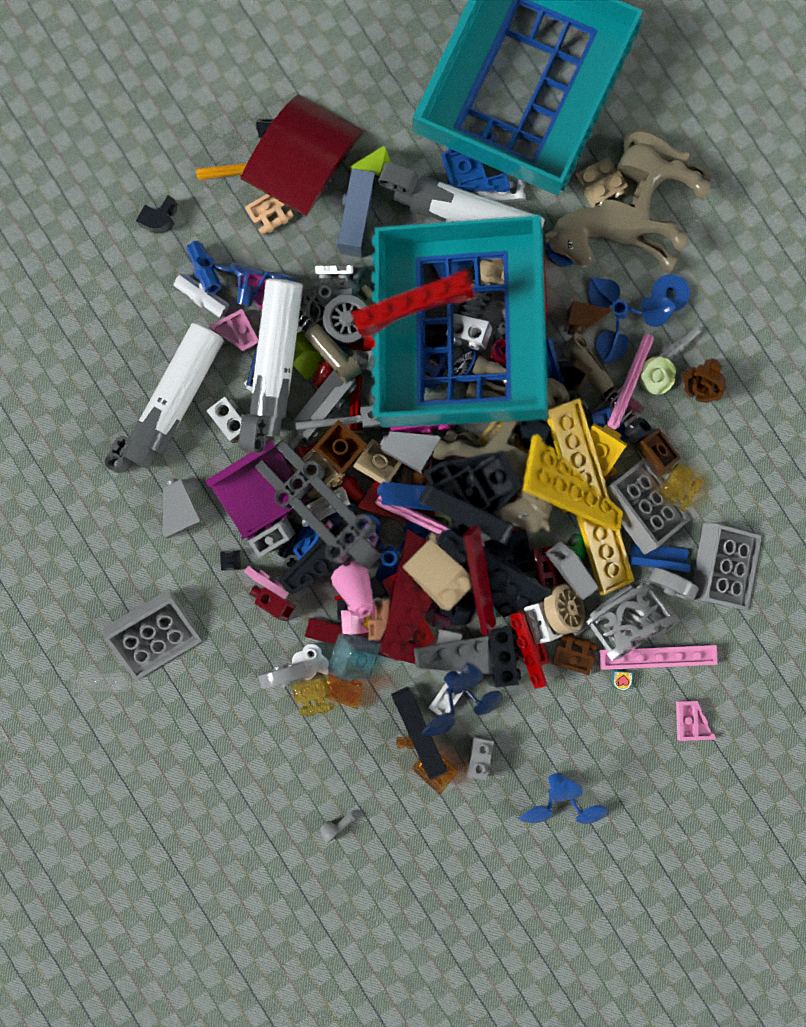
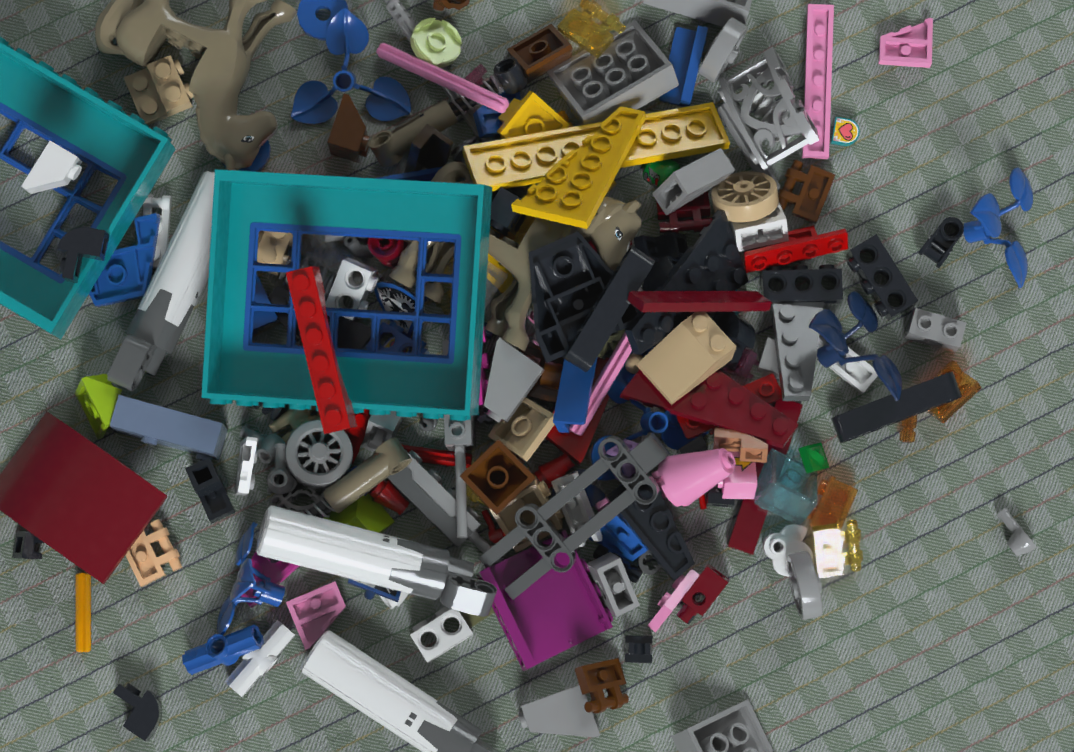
camera: 85 degrees left, 5 degrees down
none -> white slope [21,141,82,194]
none -> black brick [57,227,110,283]
none -> black brick [185,457,235,524]
none -> reddish brown plate [575,658,629,713]
none -> green tile [799,443,830,474]
none -> black brick [846,234,918,321]
none -> black piece [918,217,964,268]

